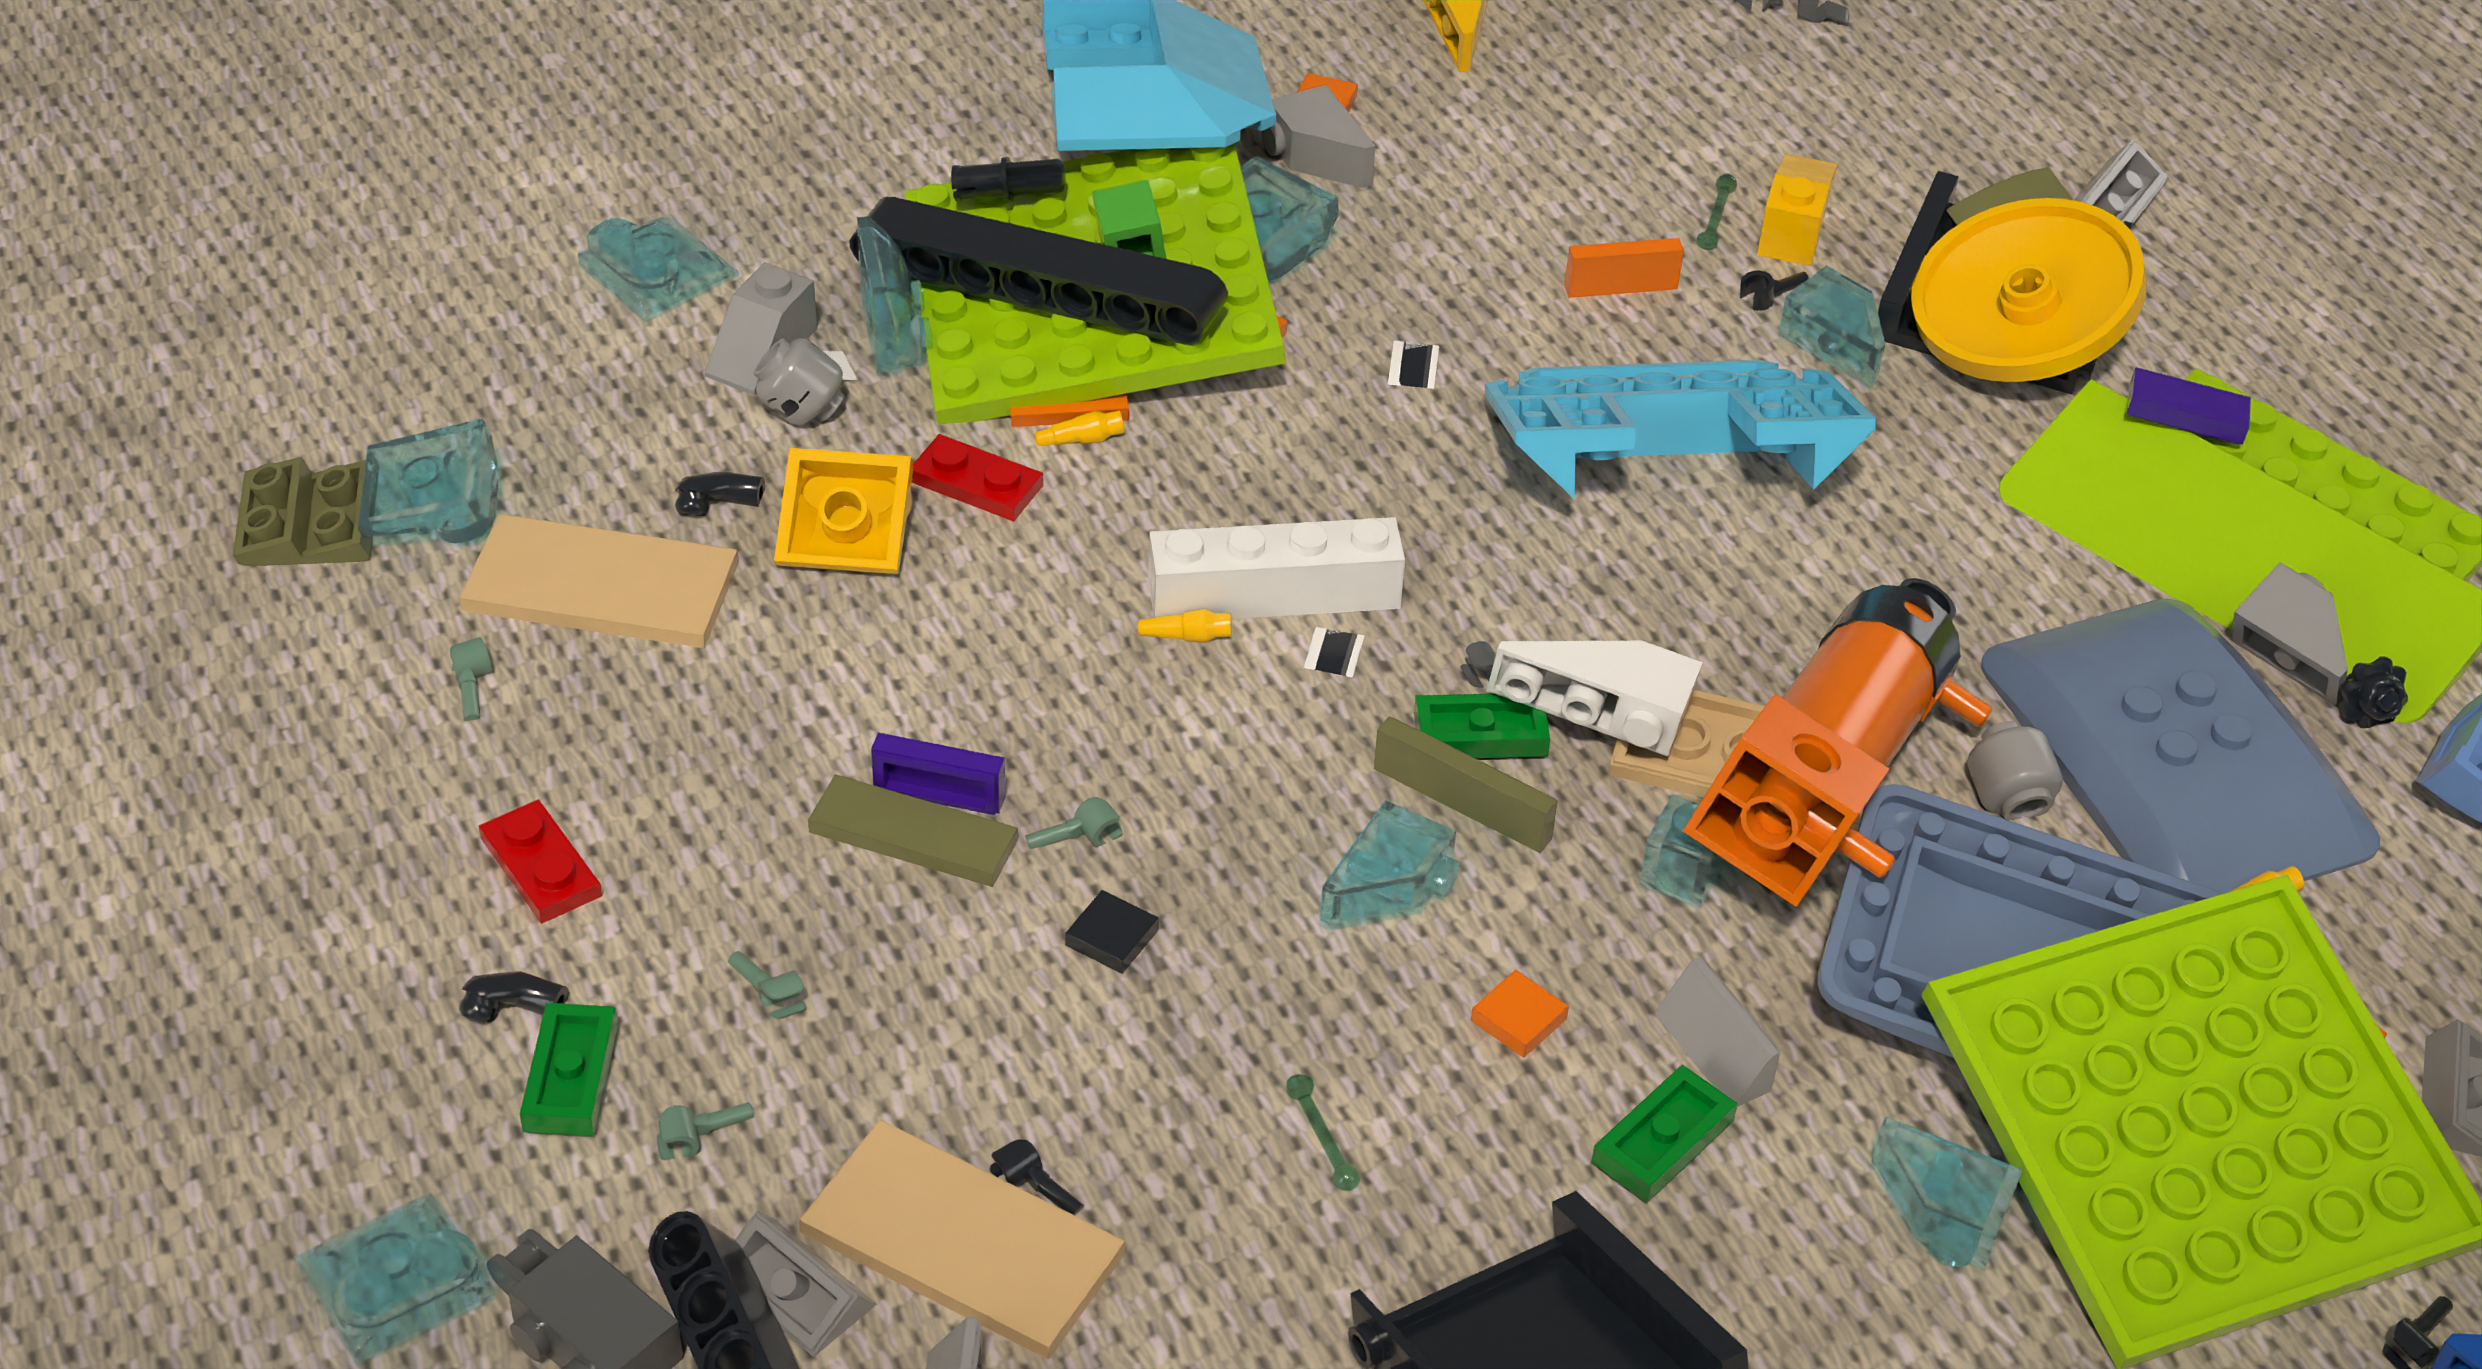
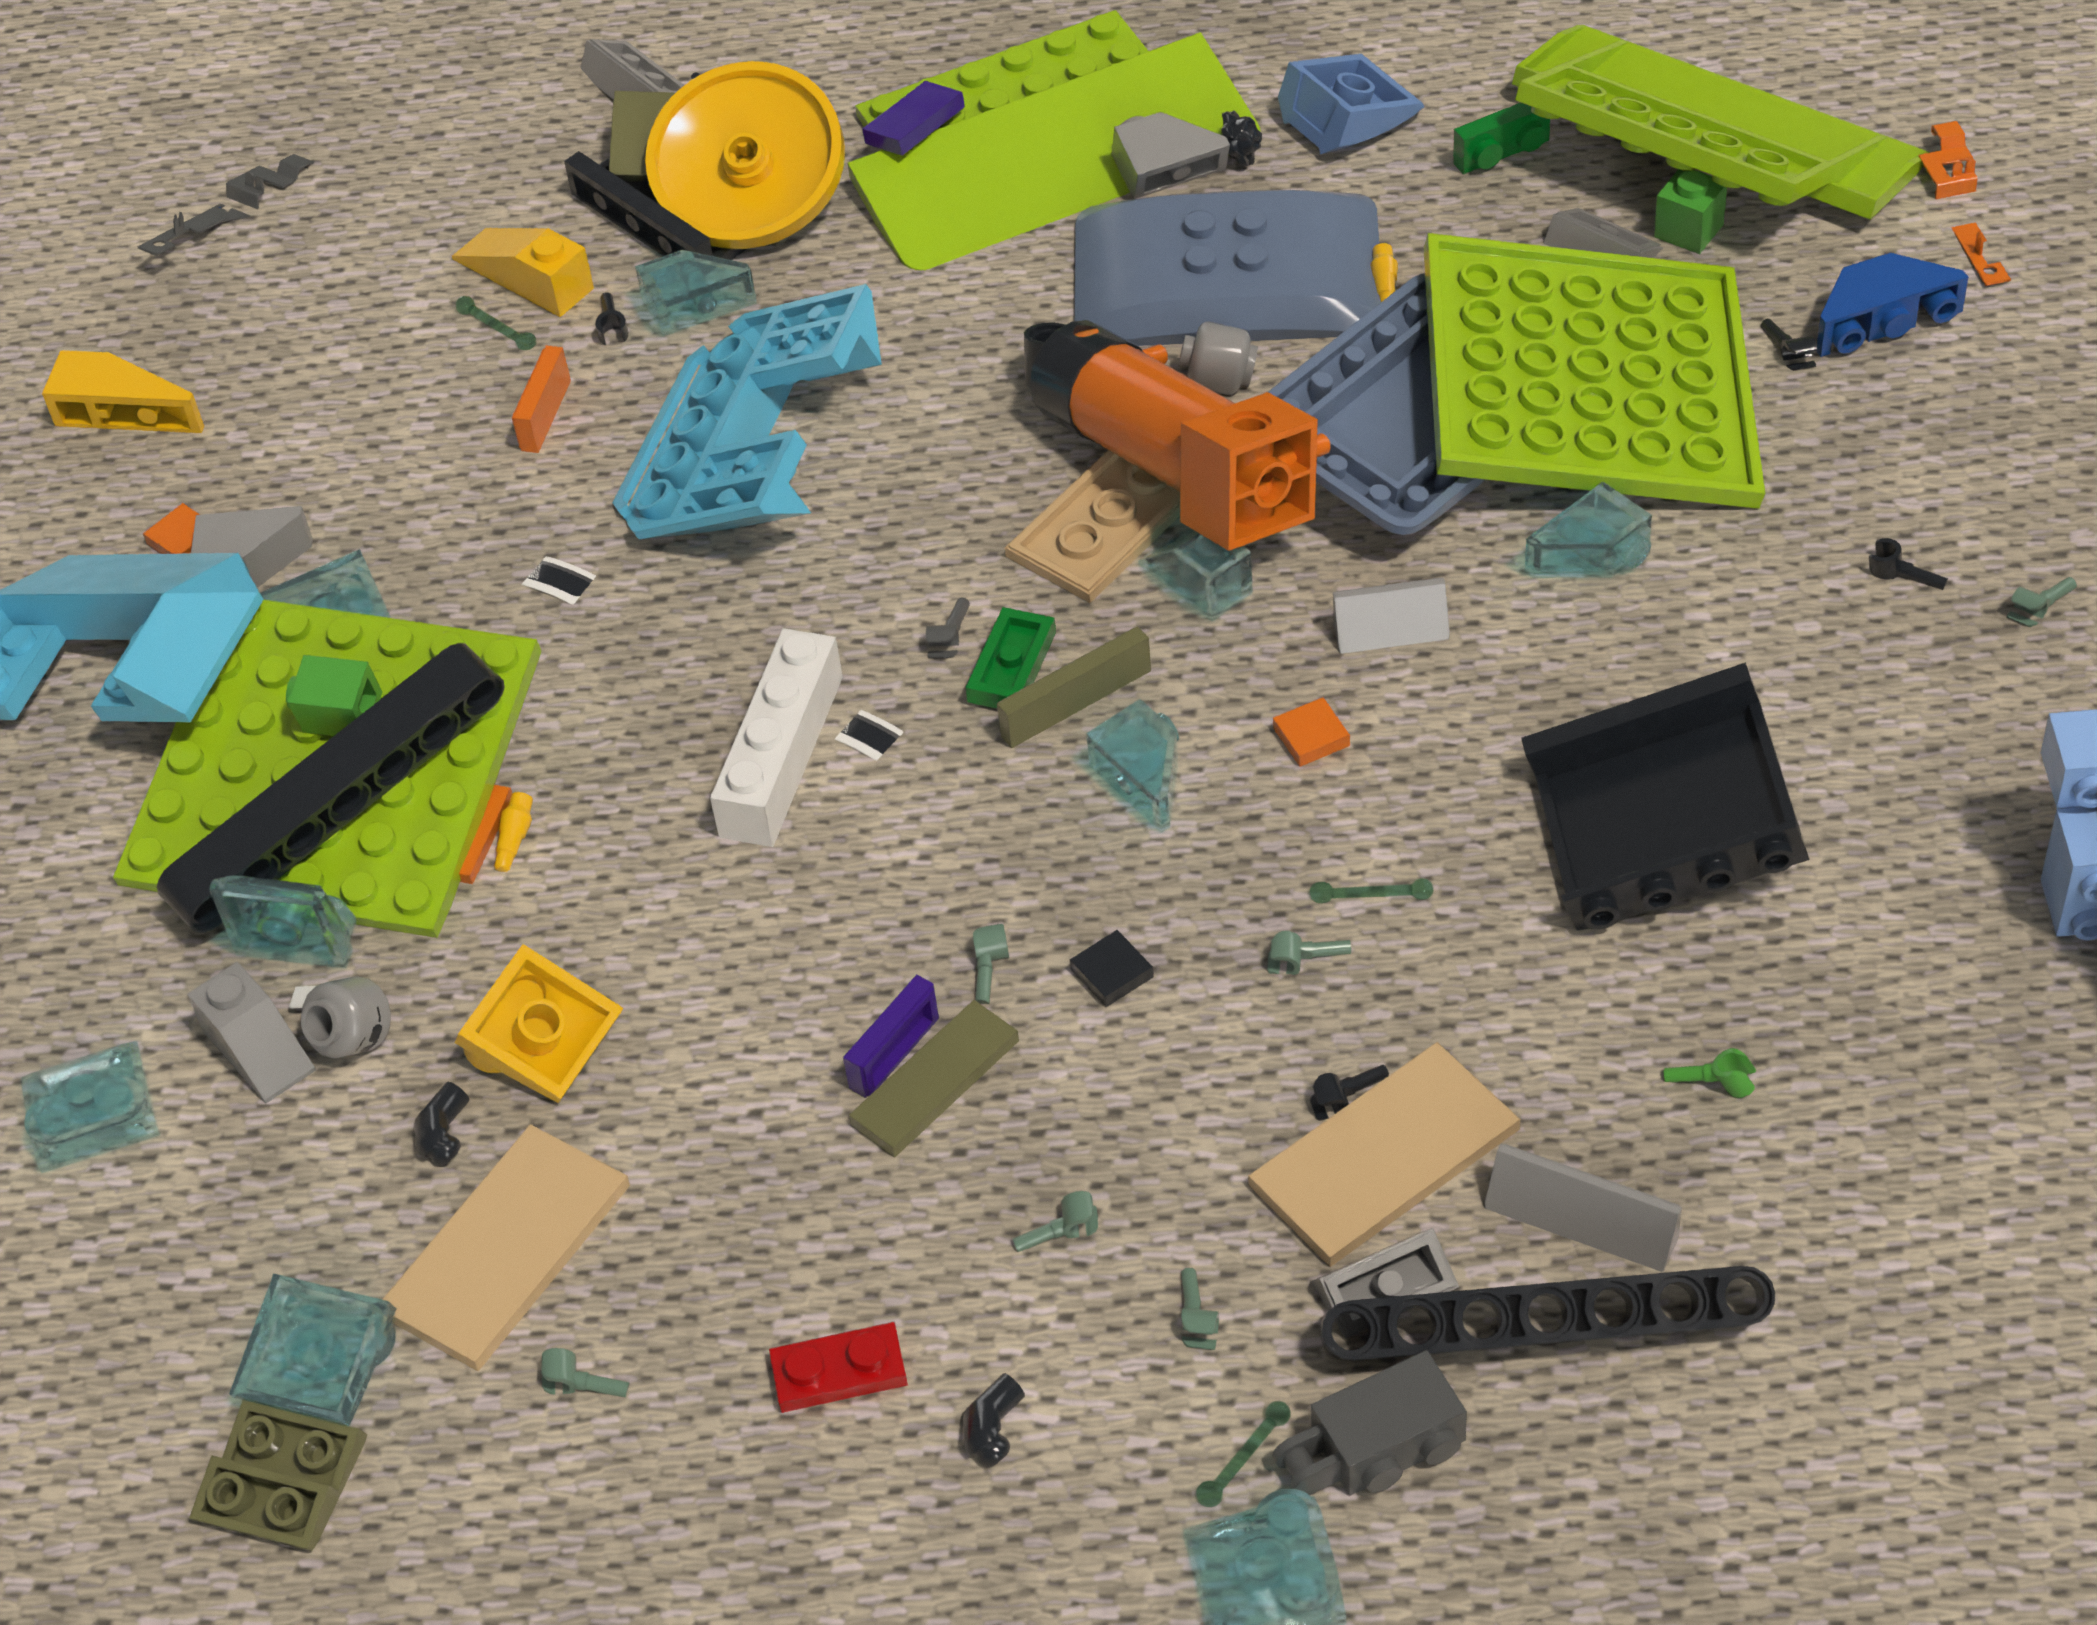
camera: 60 degrees left, 5 degrees up
green plate [519,1003,618,1136] -> none
red plate [911,434,1043,522] -> none
black axle [951,157,1066,202] -> none
yellow piece [1137,609,1232,643] -> none
white slope [1487,640,1703,756] -> none
green plate [1591,1064,1738,1203] -> none
none -> clear green hinge [1196,1400,1291,1508]
none -> sand green hand [1267,931,1351,975]

